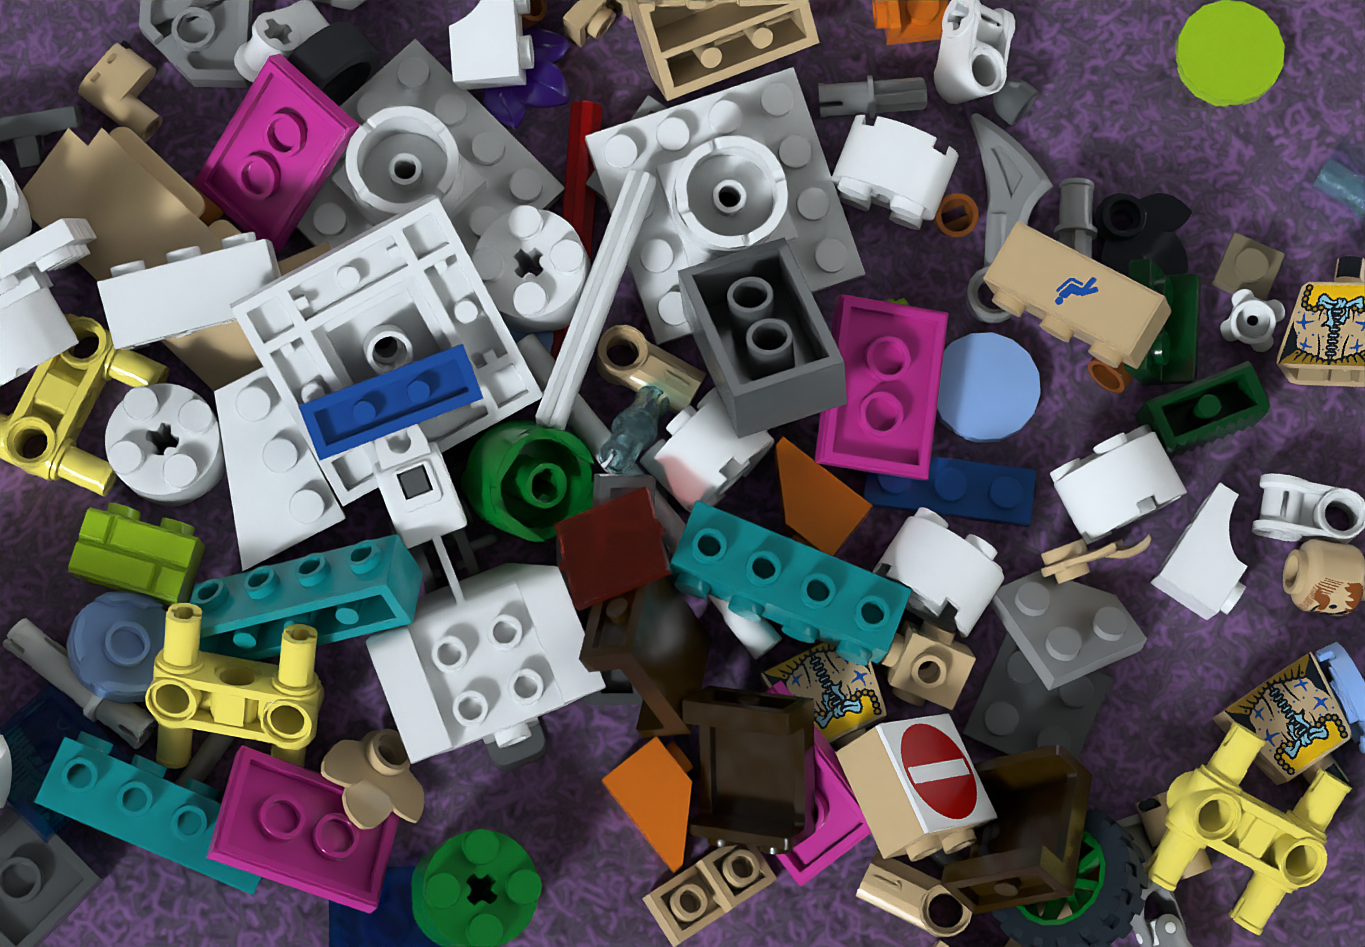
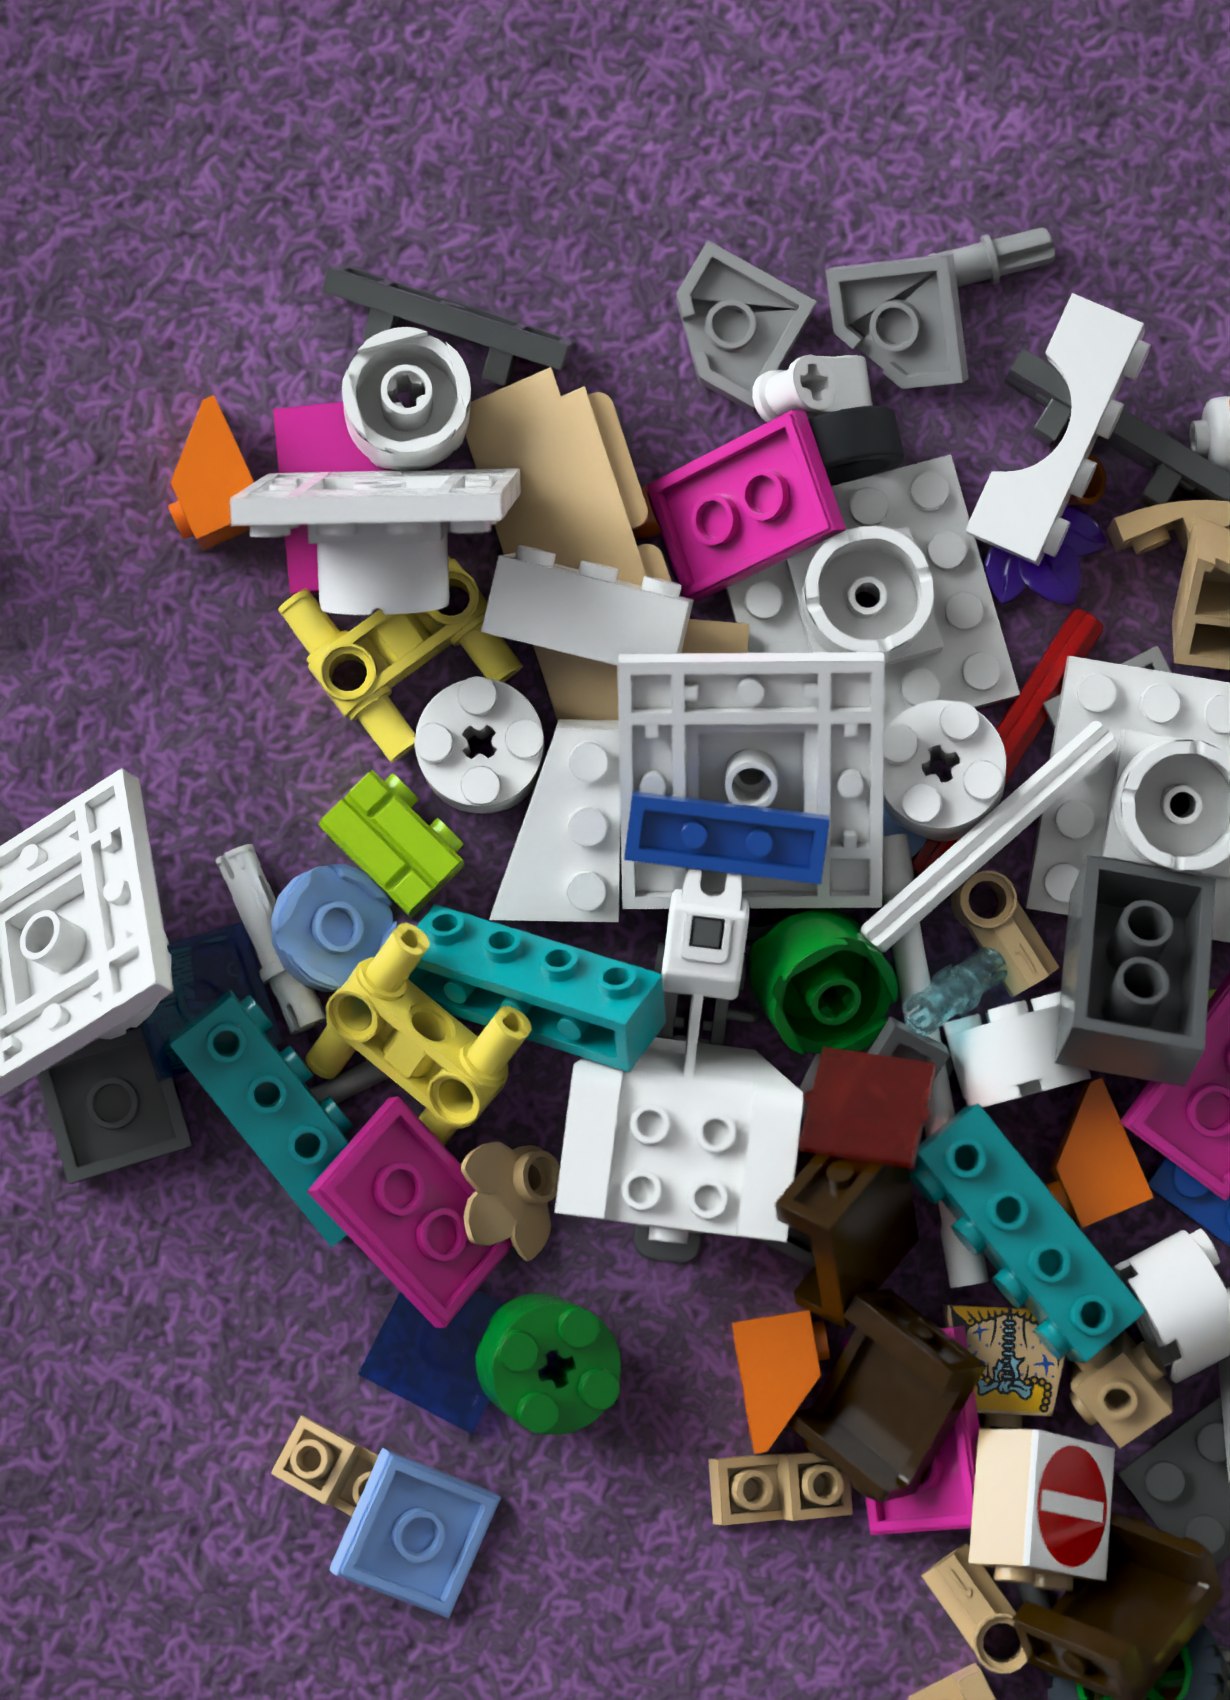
camera: 35 degrees right, 5 degrees up
tan piece [78,40,163,142] -> none

